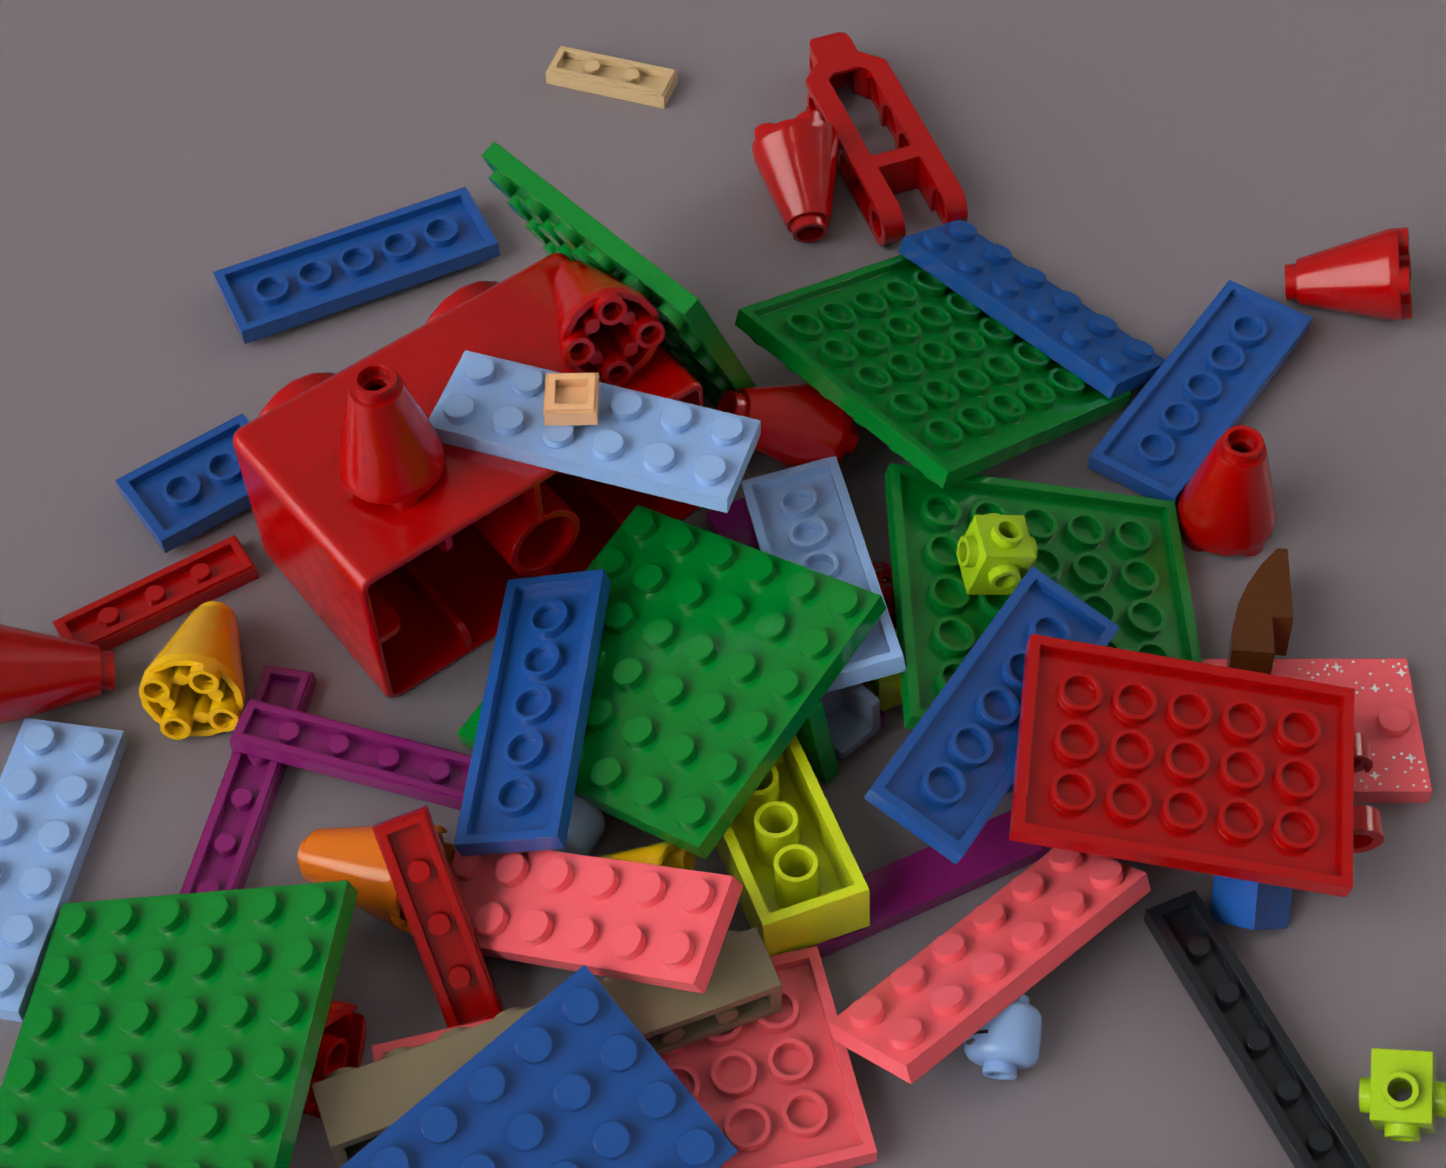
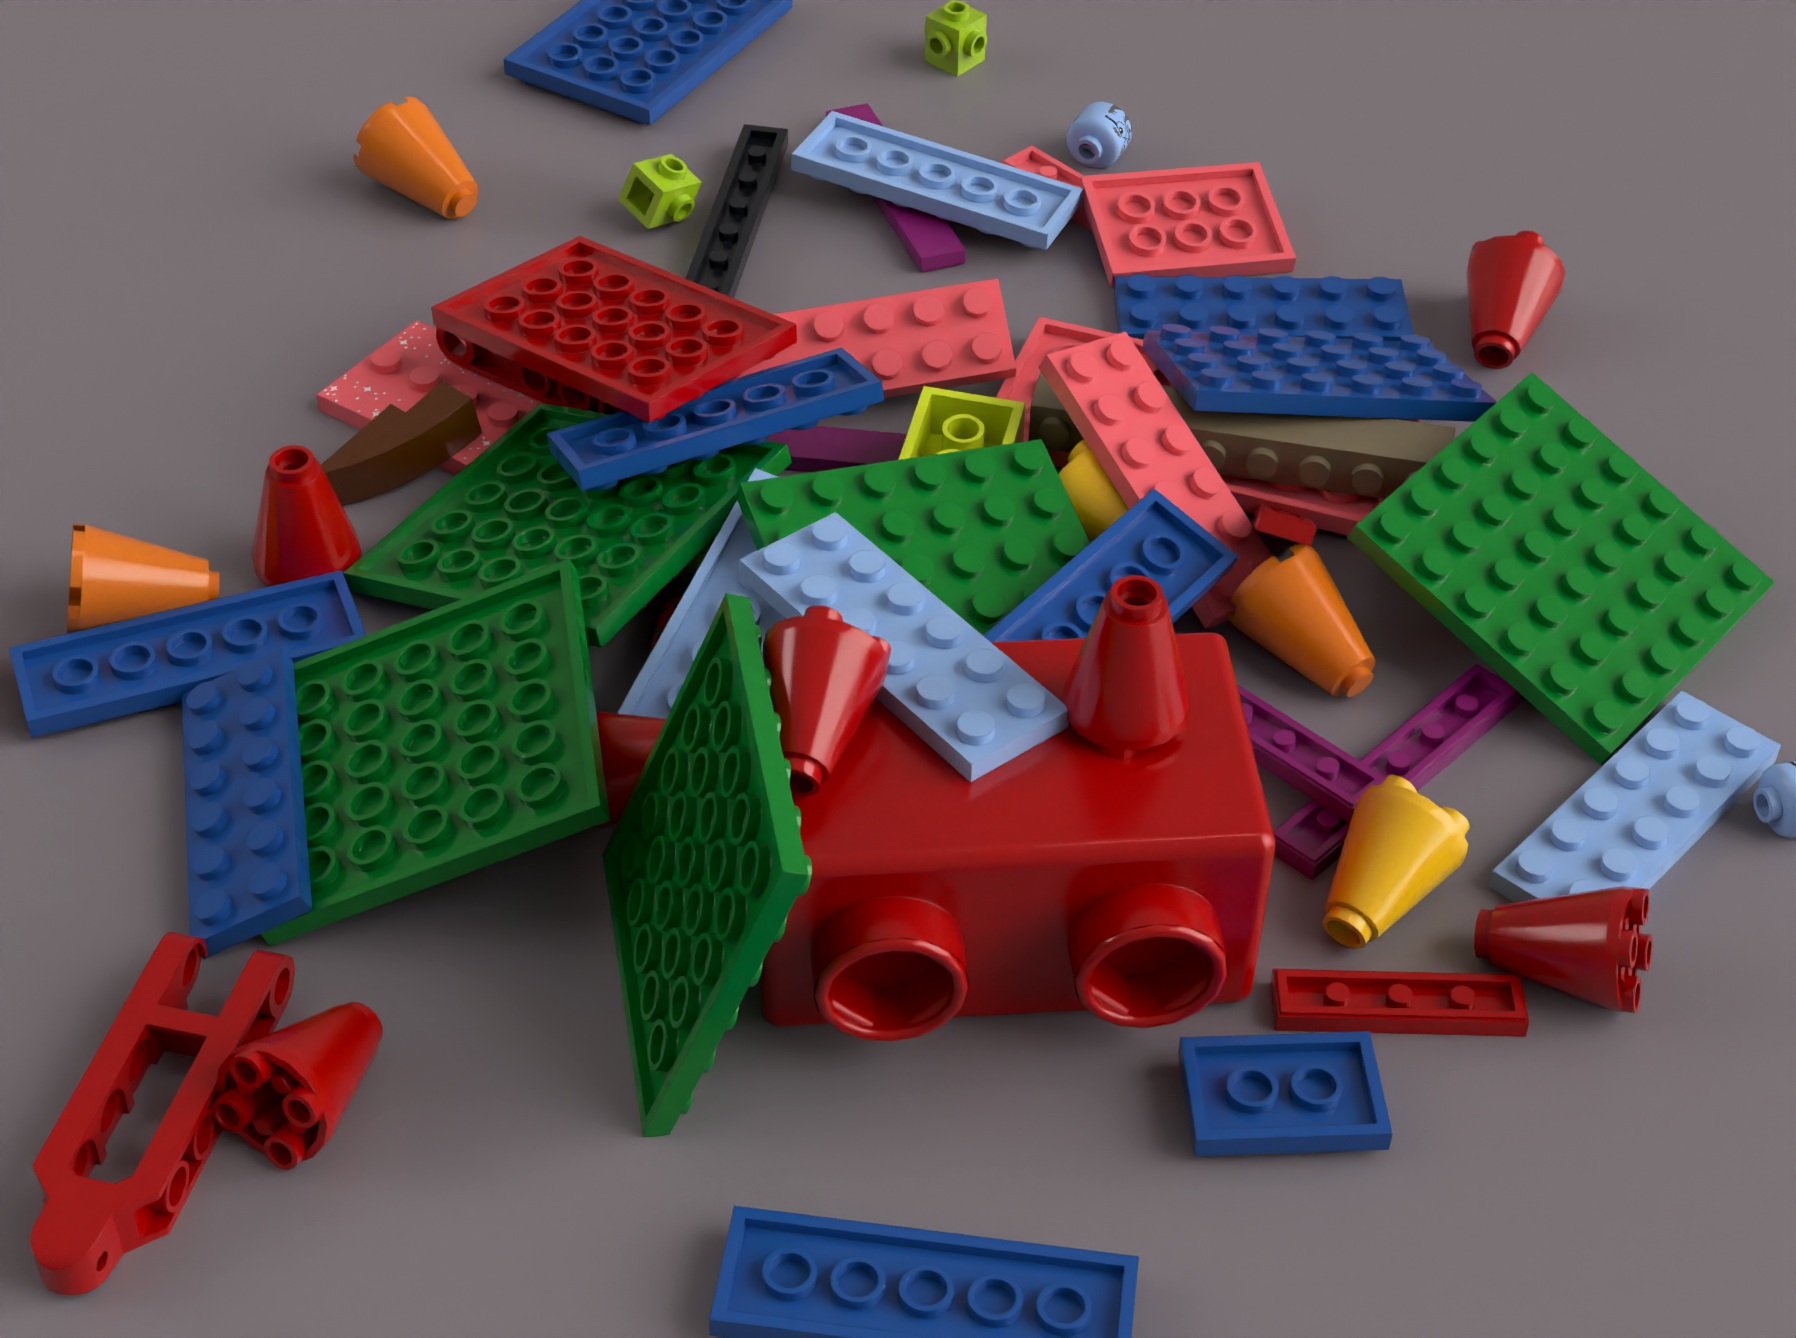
camera: 150 degrees left, 10 degrees down
light nougat tile [543,372,600,426] -> none
lime brick [956,513,1037,595] -> none
none -> orange cone [67,523,219,634]

